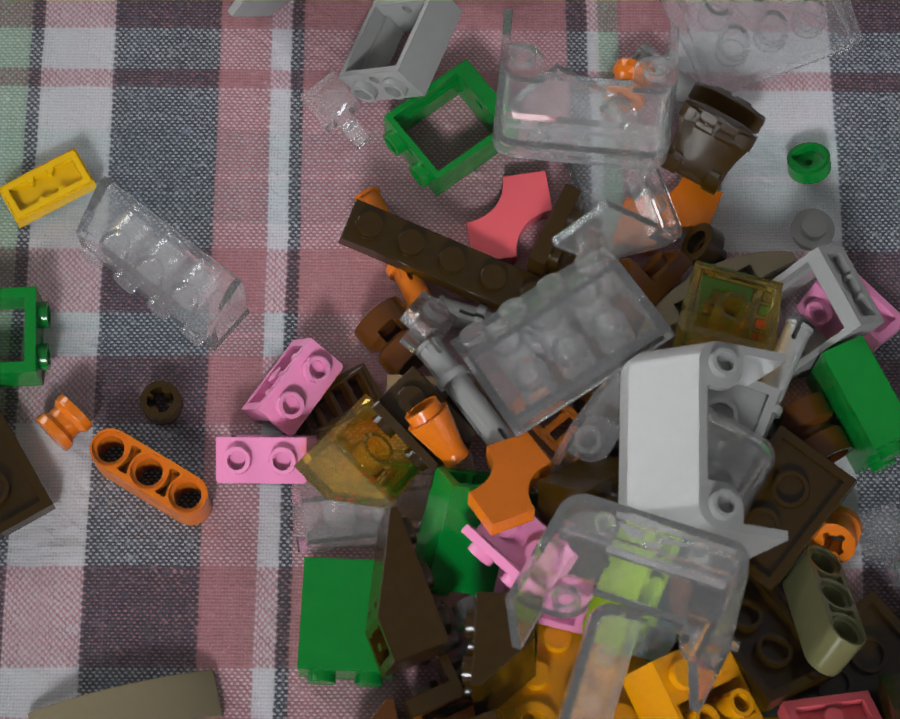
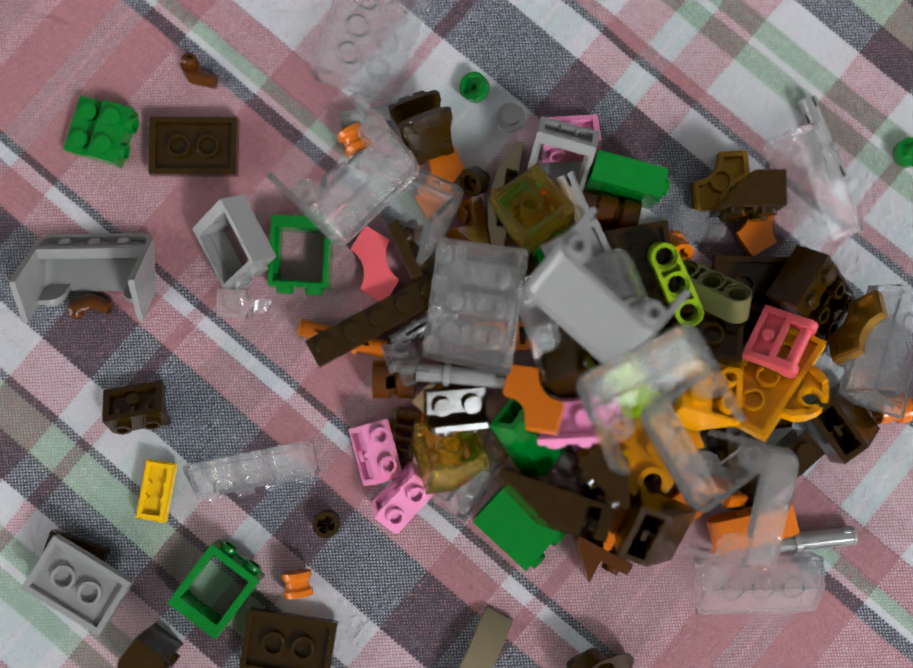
camera: 50 degrees left, 15 degrees up
orange beam [90,428,212,526] -> none
orange cone [405,396,470,468] -> none
none -> dark brown bracket [102,380,171,435]
none -> lime beam [647,241,704,327]

